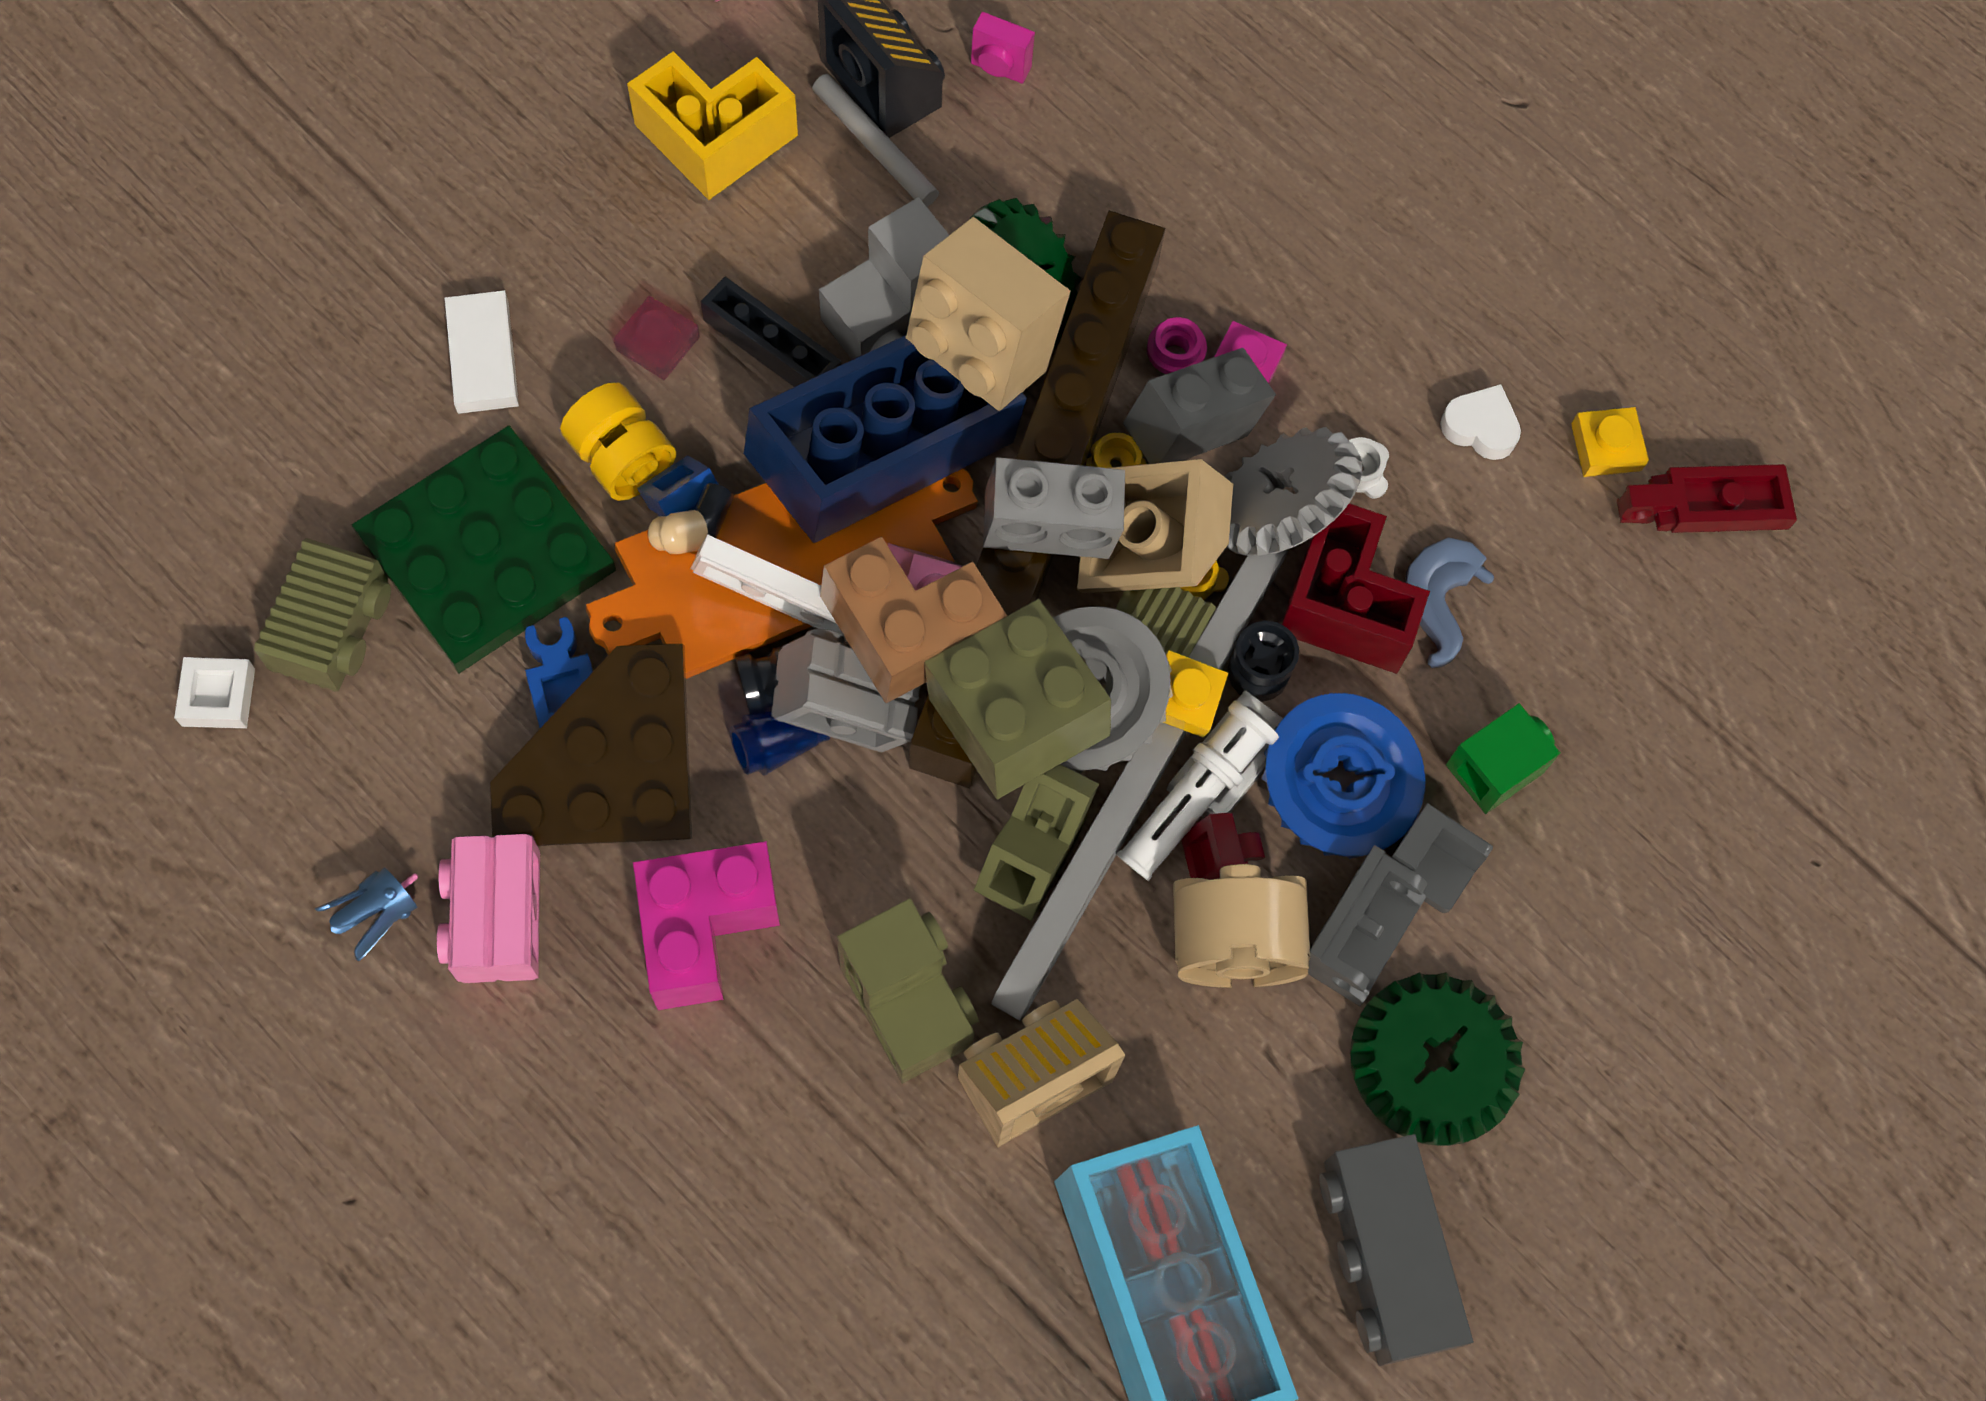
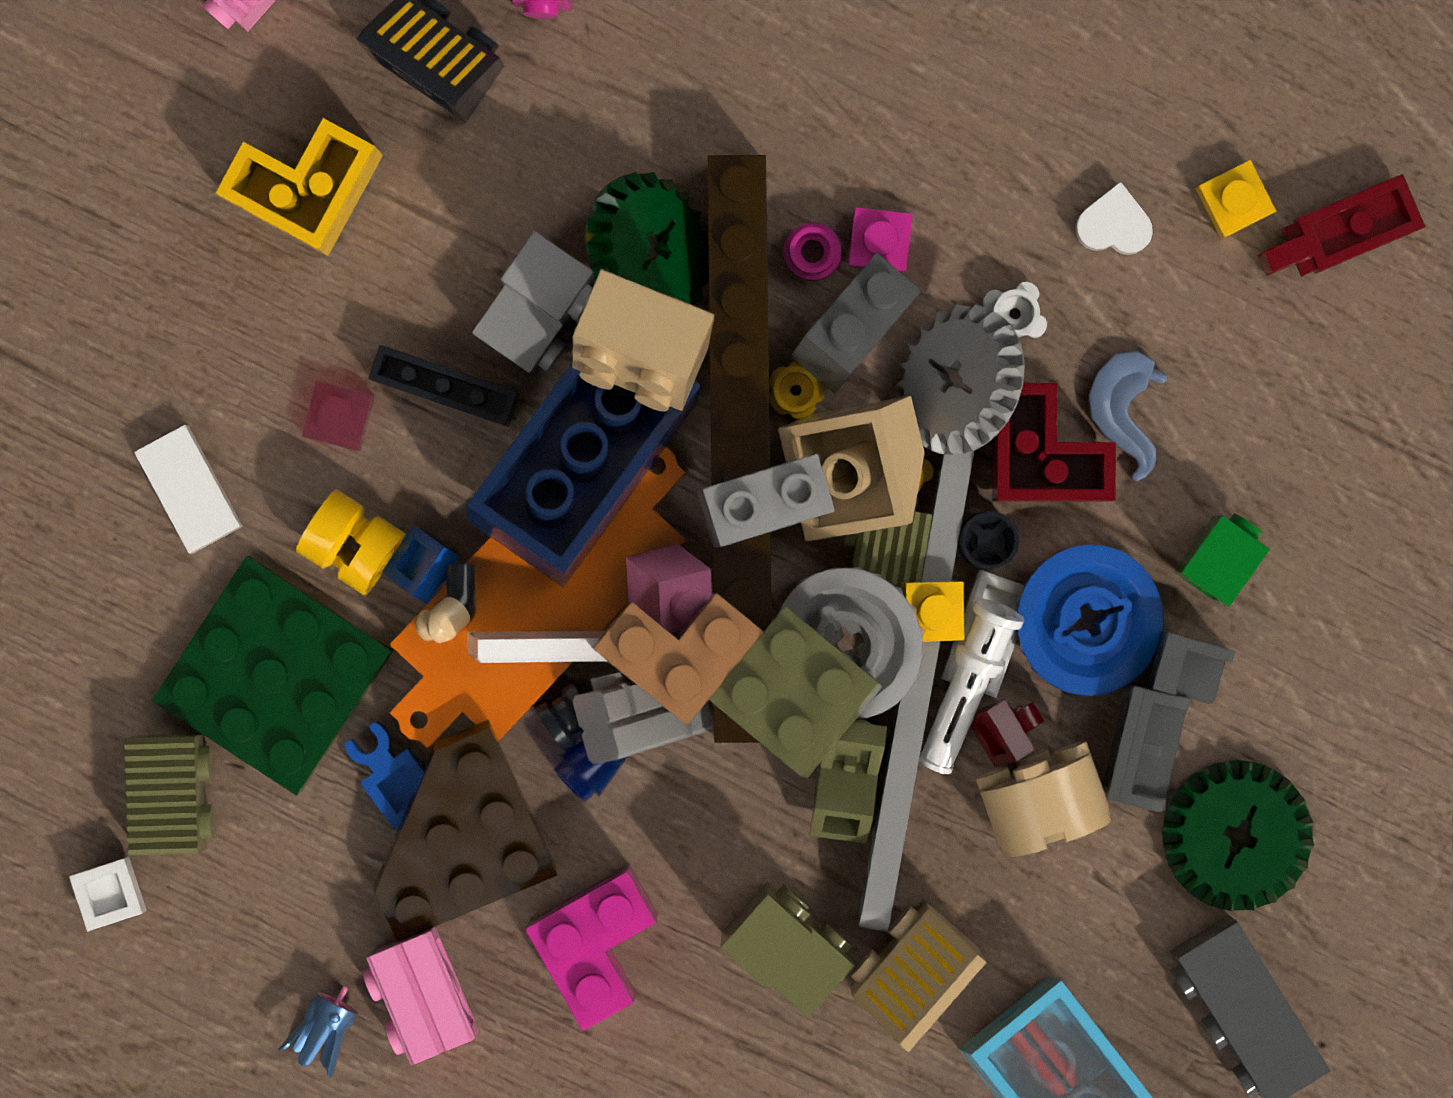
camera: 10 degrees left, 20 degrees up
light grey bar [812,74,939,207] -> none

